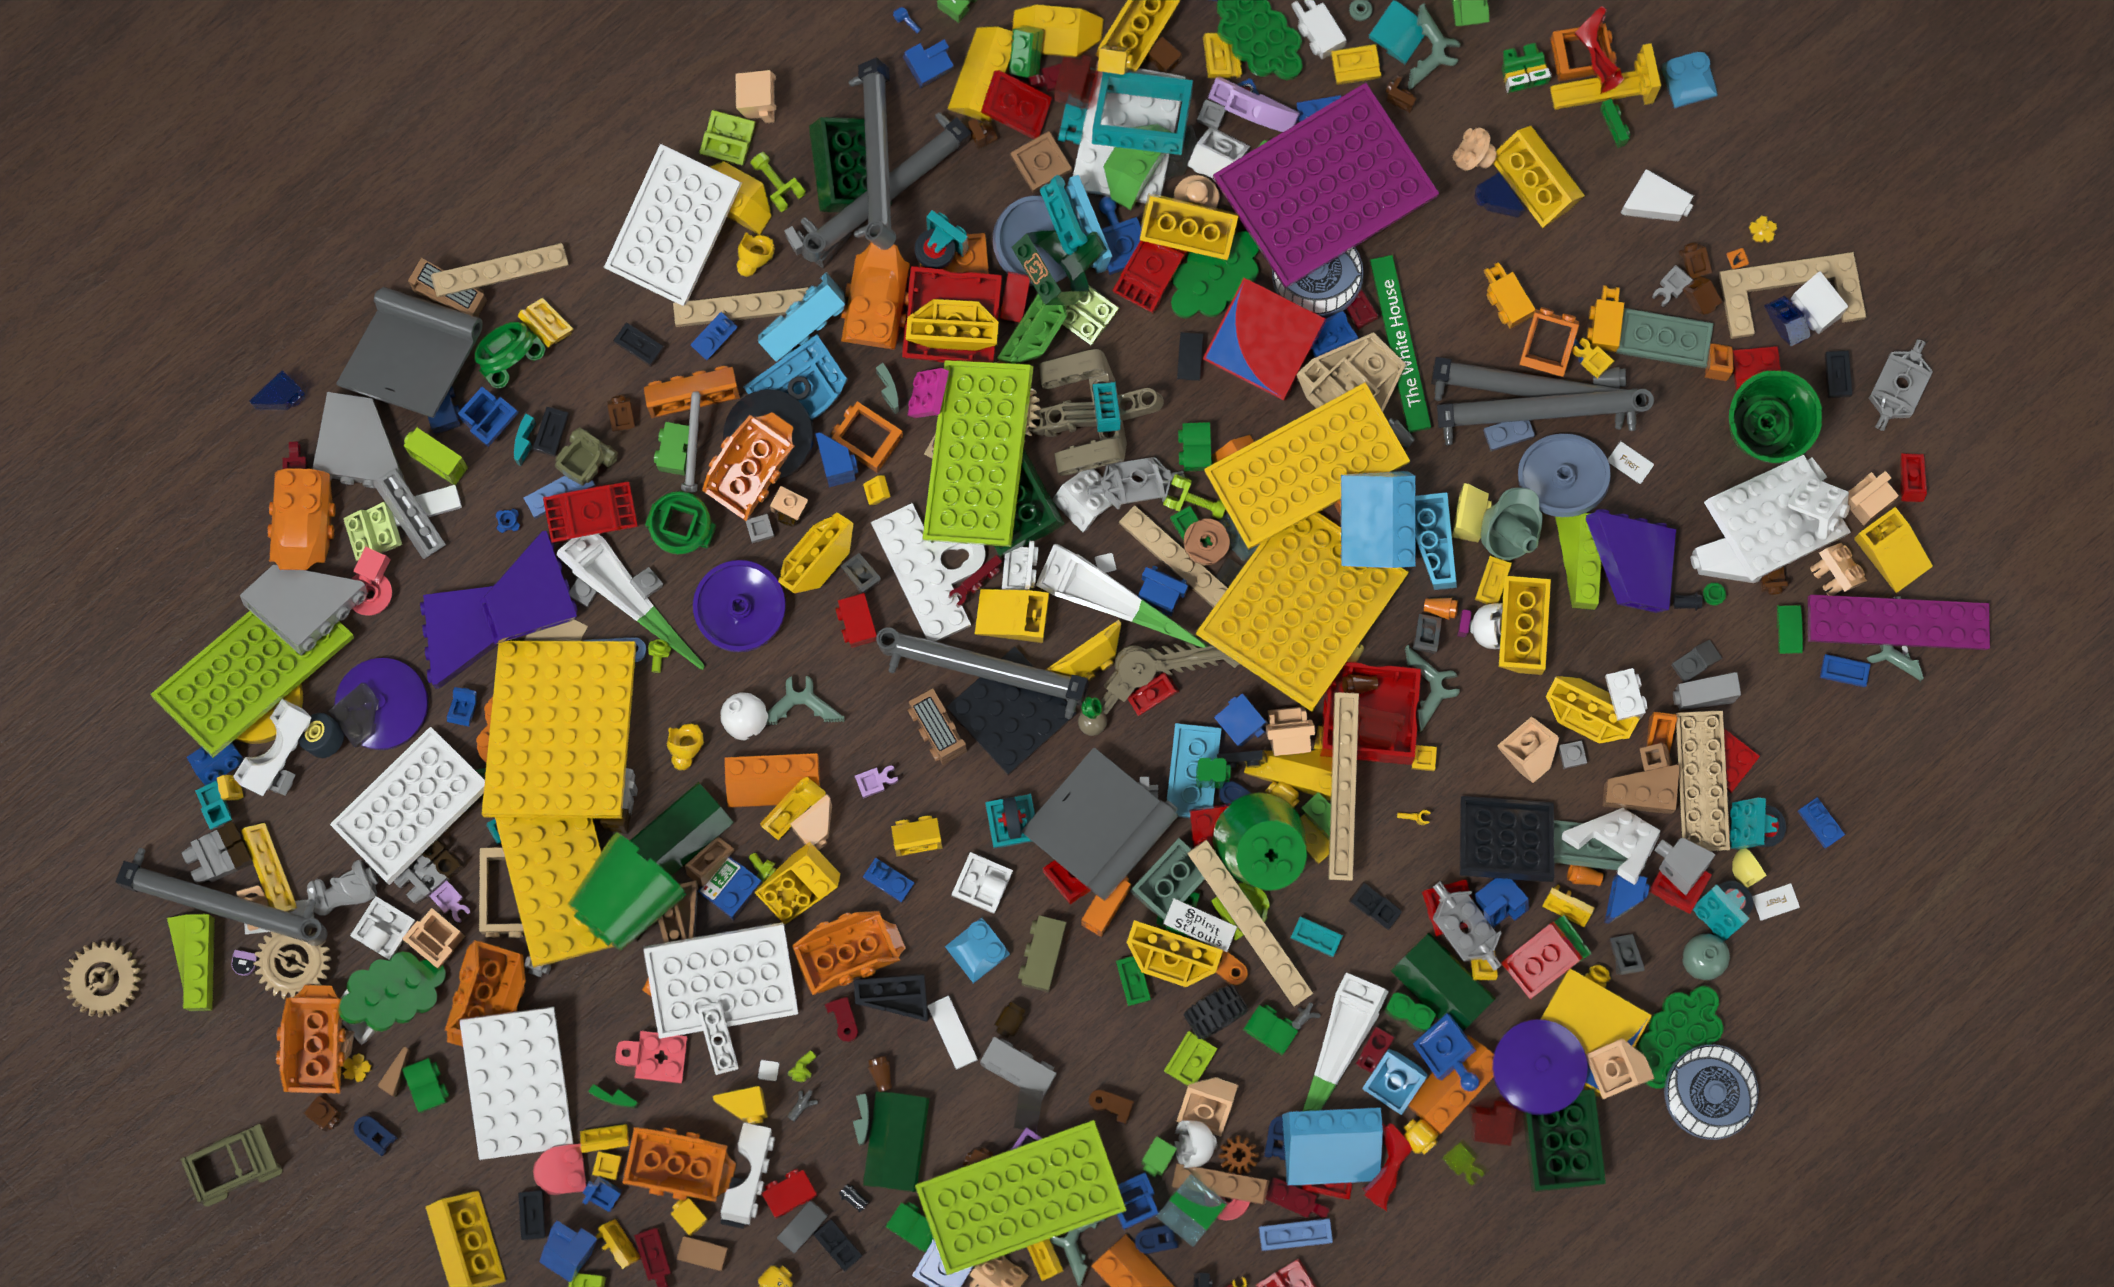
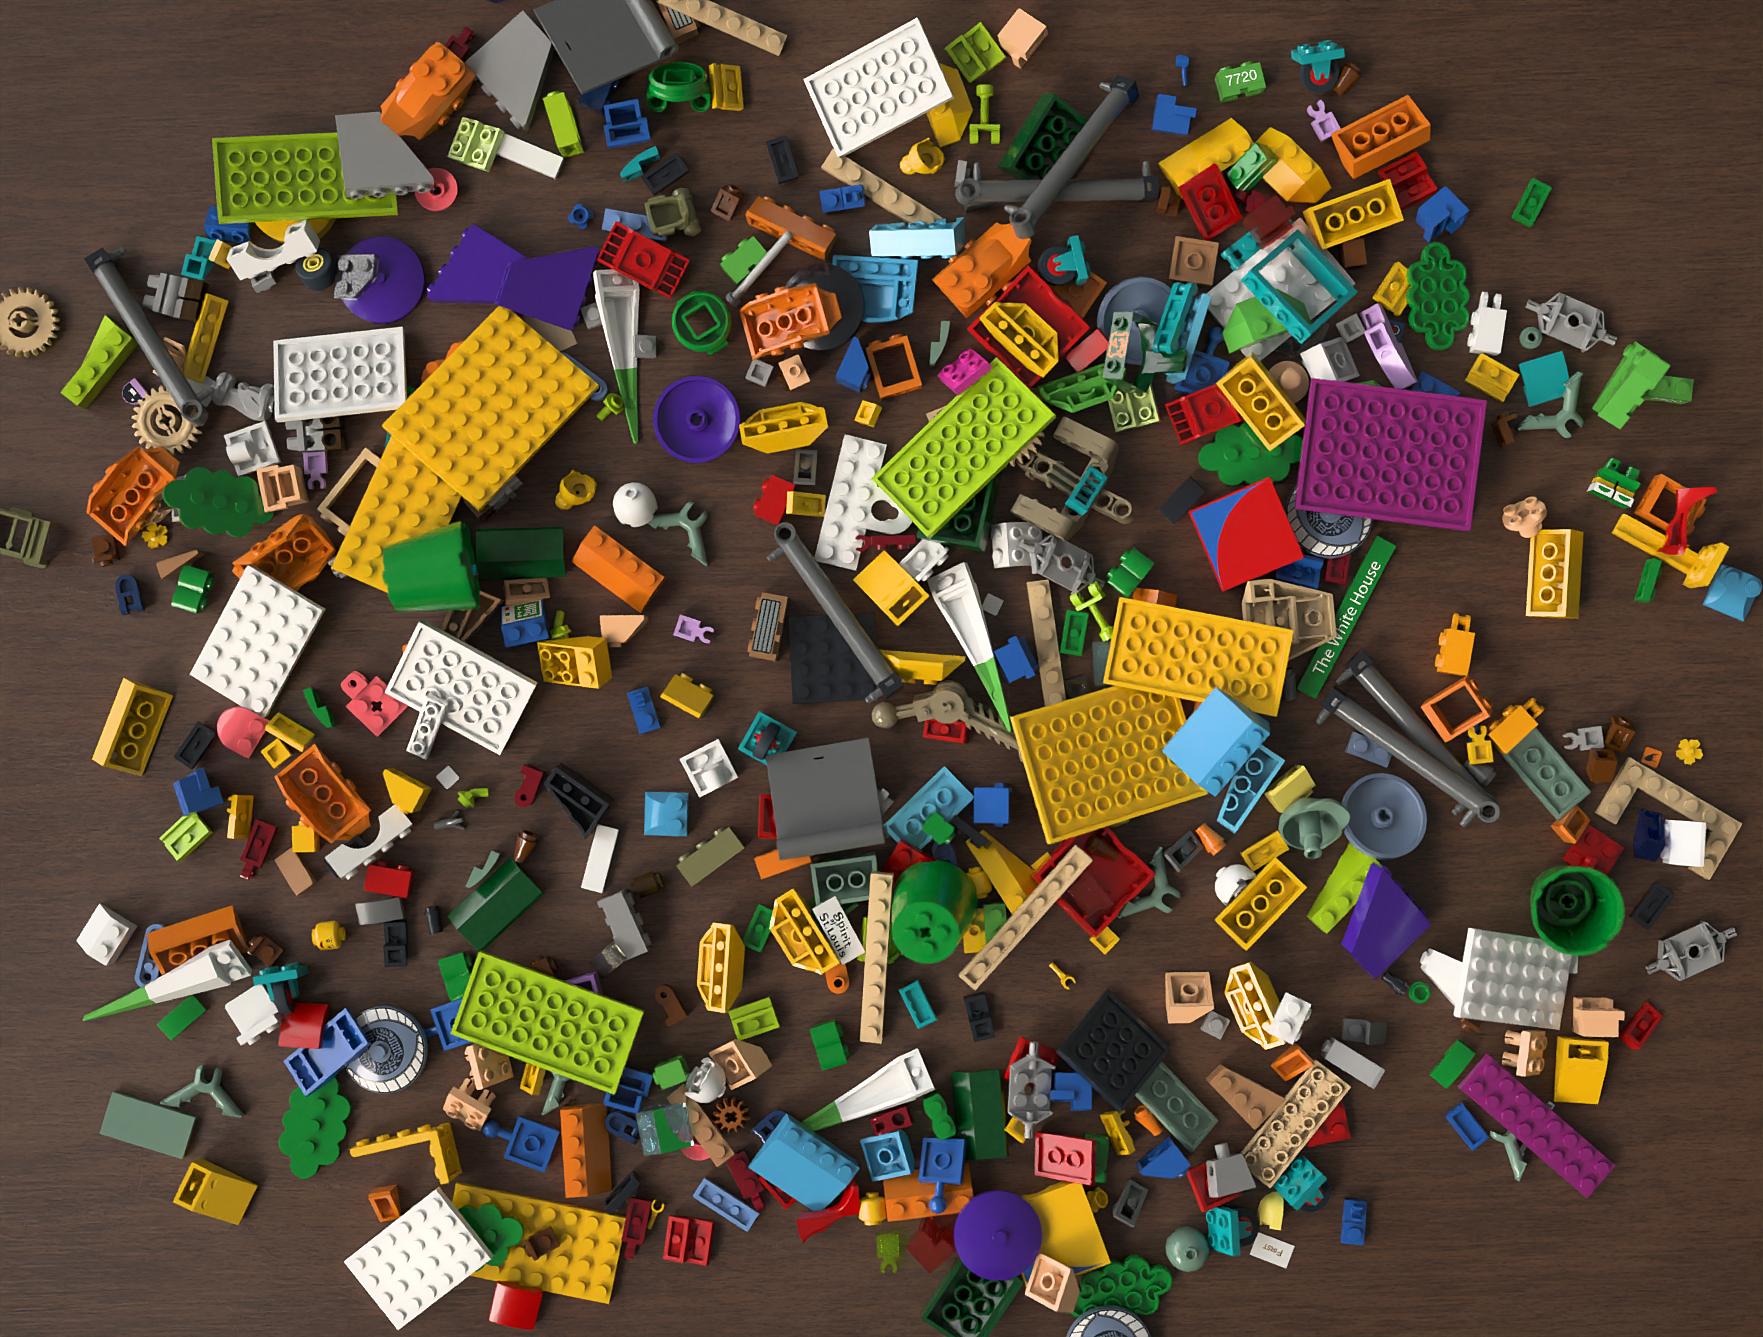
camera: 40 degrees right, 10 degrees up
coral brick [354,546,391,585] -> none
light grey slope [373,468,446,559] -> none
blue bracket [447,687,477,726] -> none
blue bracket [582,1176,622,1212] -> none
yellow plate [760,777,825,840] -> none
black piece [788,376,811,400] -> none
orange slope [792,911,906,995] -> none
green plate [1081,697,1102,719] -> none
yellow brick [1098,45,1133,75] -> none
nougat plate [1184,519,1230,565] -> none
black tyre [1184,985,1248,1039] -> none
light nougat plate [1266,706,1315,756] -> none
dark grey bar [1292,1002,1321,1029] -> none
magenta tile [1457,610,1472,638] -> none
clear blue slope [1474,172,1524,218] -> none
white wing [1562,808,1660,885] -> none
white sticker [1608,441,1654,484] -> none
white slope [1621,169,1693,221] -> none
medium nougat brick [1640,743,1672,771] -> none
white bracket [1788,477,1850,539] -> none
none -> yellow wedge [697,923,745,1013]
none -> yellow plate [786,491,826,517]

